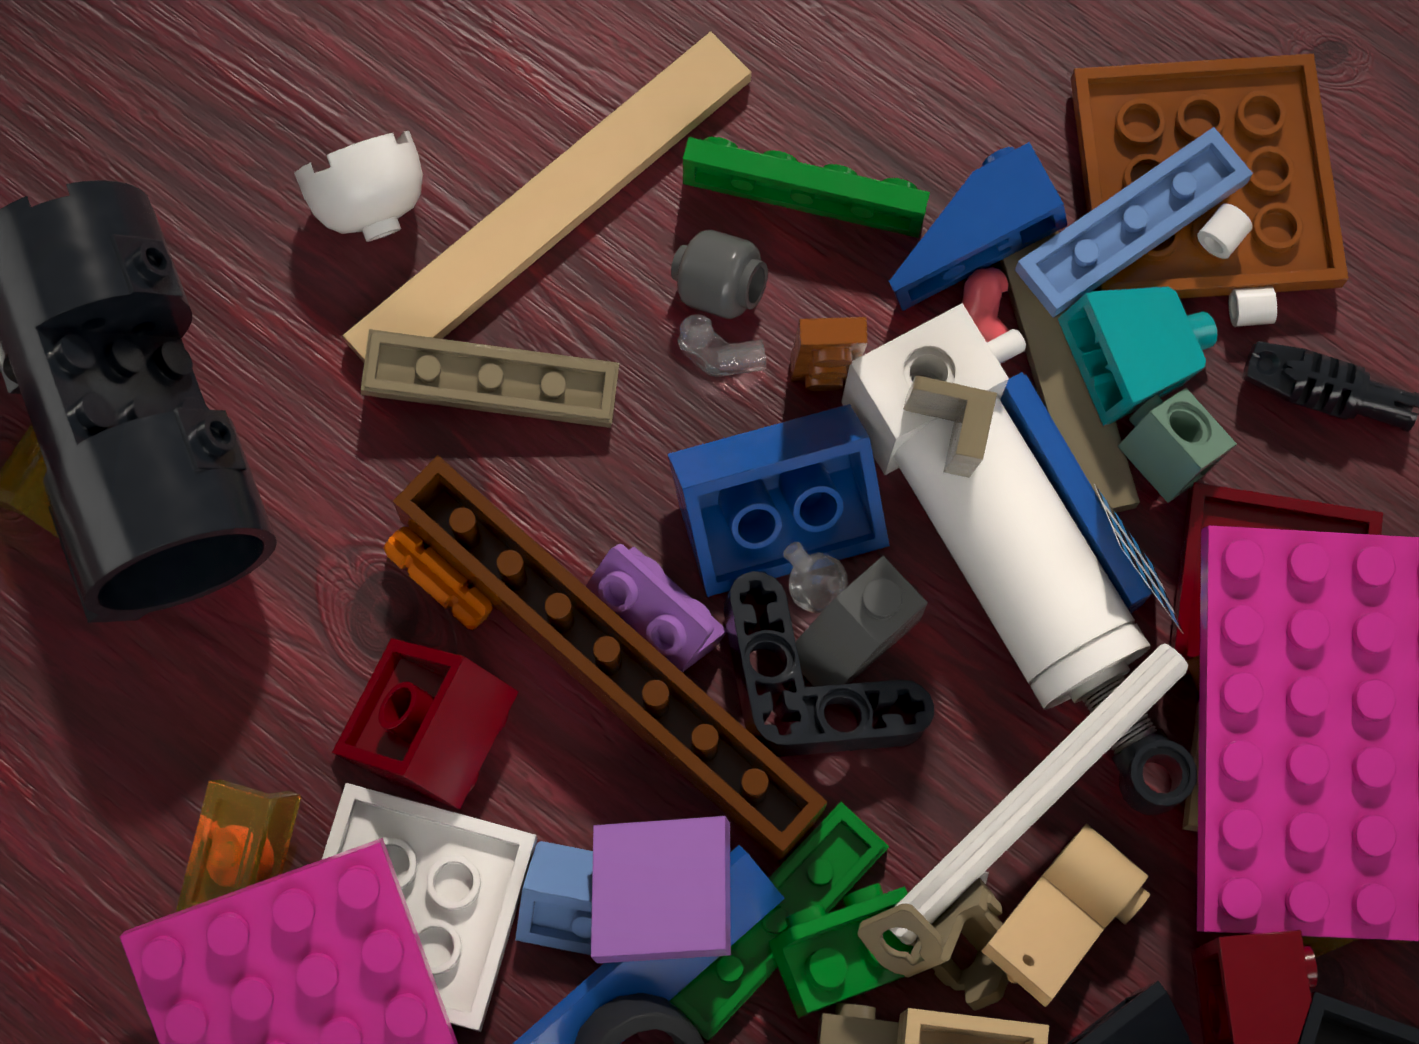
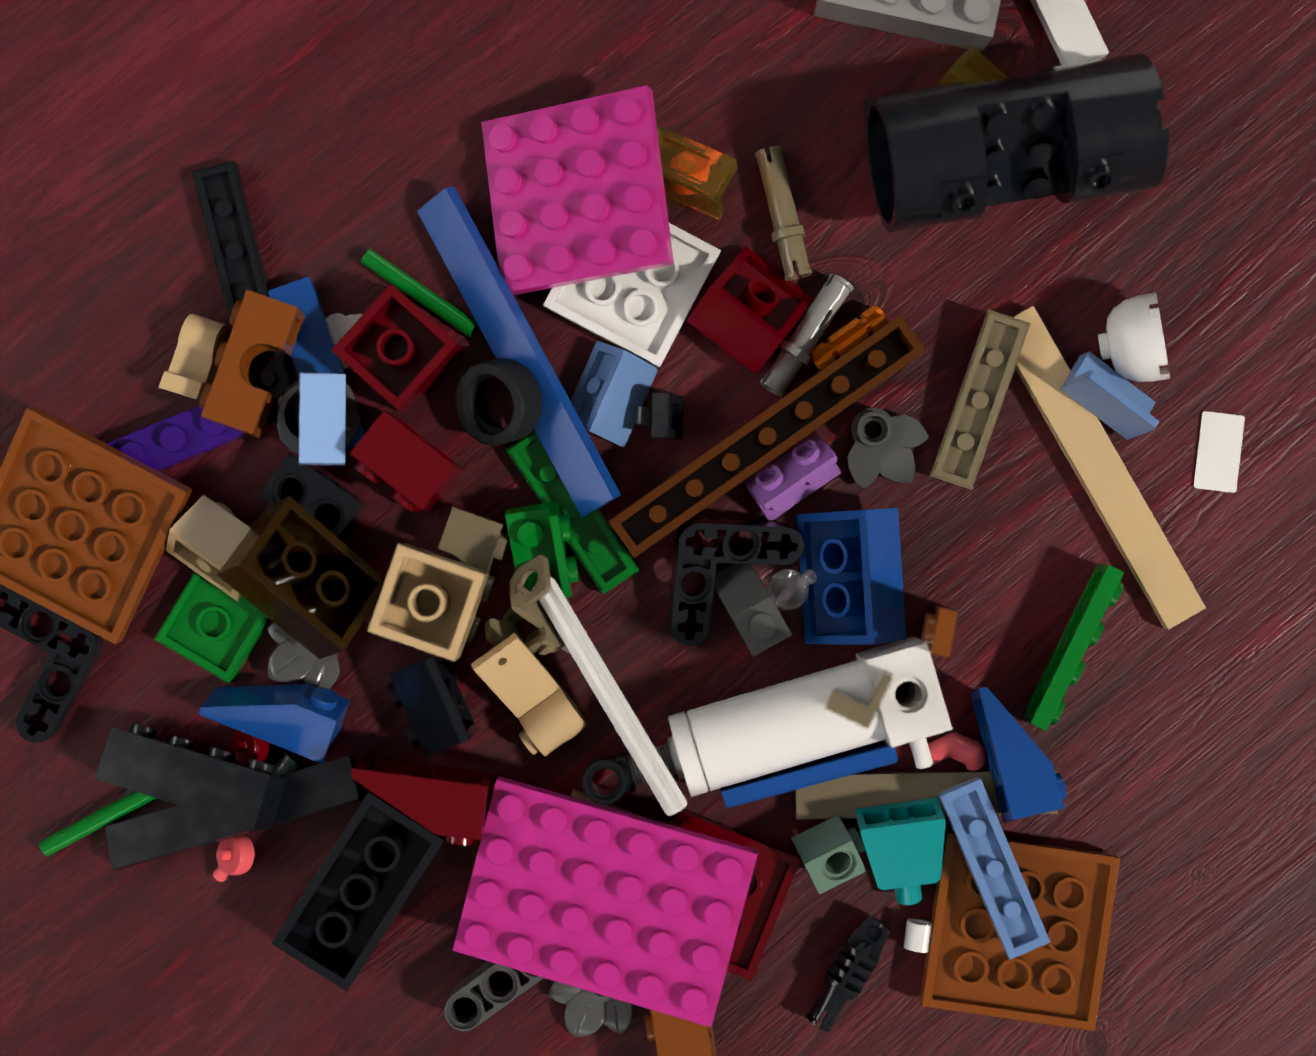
camera: 105 degrees right, 15 degrees up
medium lavender tile [591,816,731,963] -> none
dark grey head [671,230,768,319] -> none
clear arm [678,315,766,377] -> none
sticker [1094,484,1184,634] -> none
white piece [1197,204,1253,259] -> none
none -> black tile [634,393,683,440]
none -> dark tan pin [755,146,812,281]
none -> light grey pin [759,274,854,397]
none -> dark grey plate [847,408,929,489]
none -> medium blue panel [1061,351,1159,440]
none -> white sticker [1194,411,1245,493]

